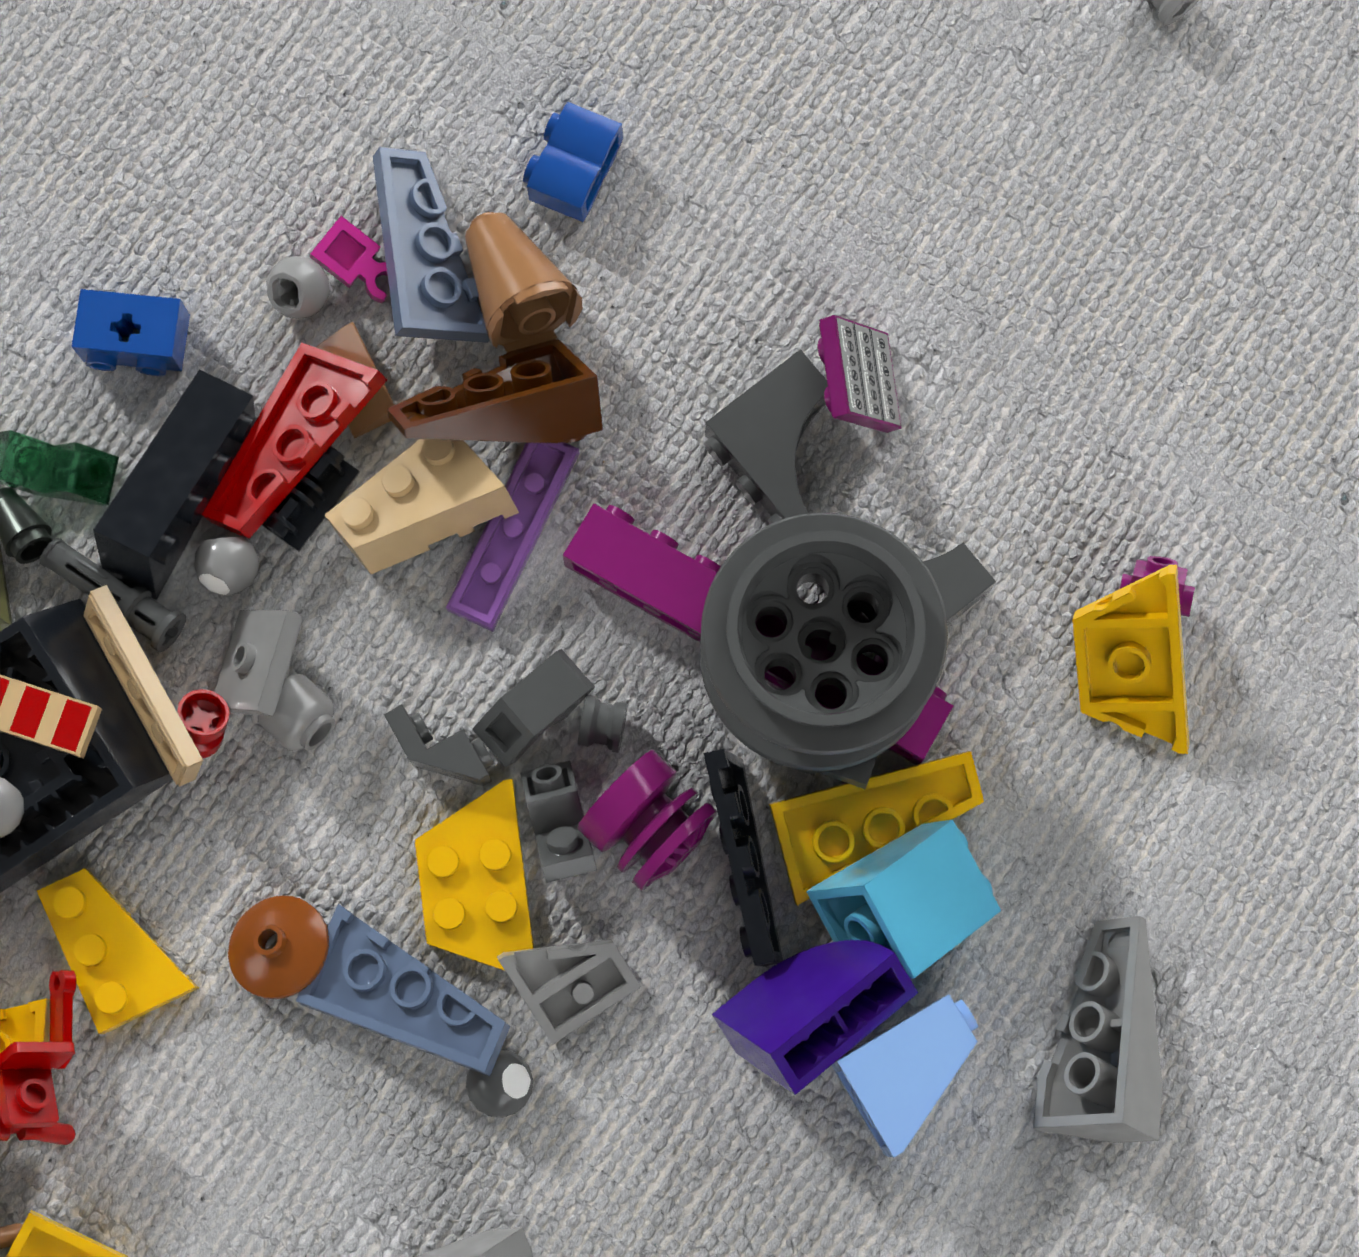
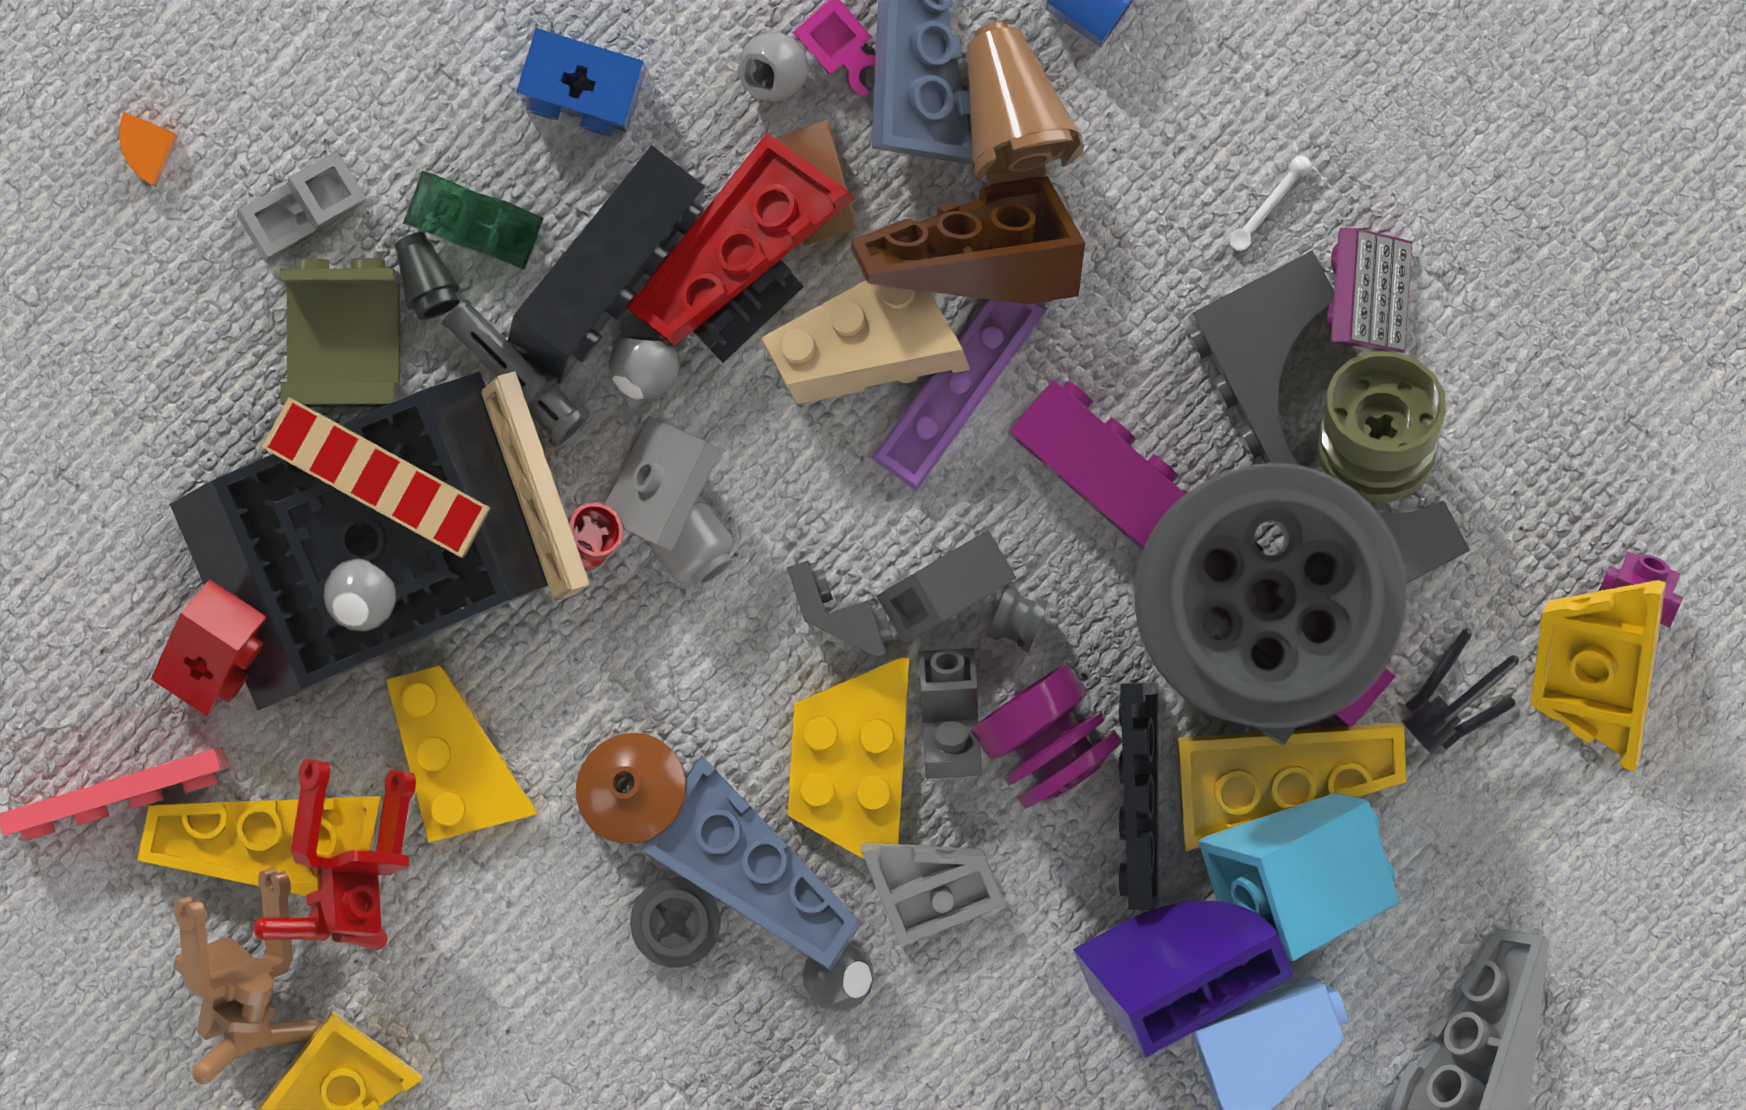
camera: 10 degrees right, 10 degrees up
none -> dark grey gear [630,878,720,968]
none -> white hinge [1228,156,1312,252]
none -> olive wheel [1317,352,1446,502]
none -> black plant [1401,628,1519,754]

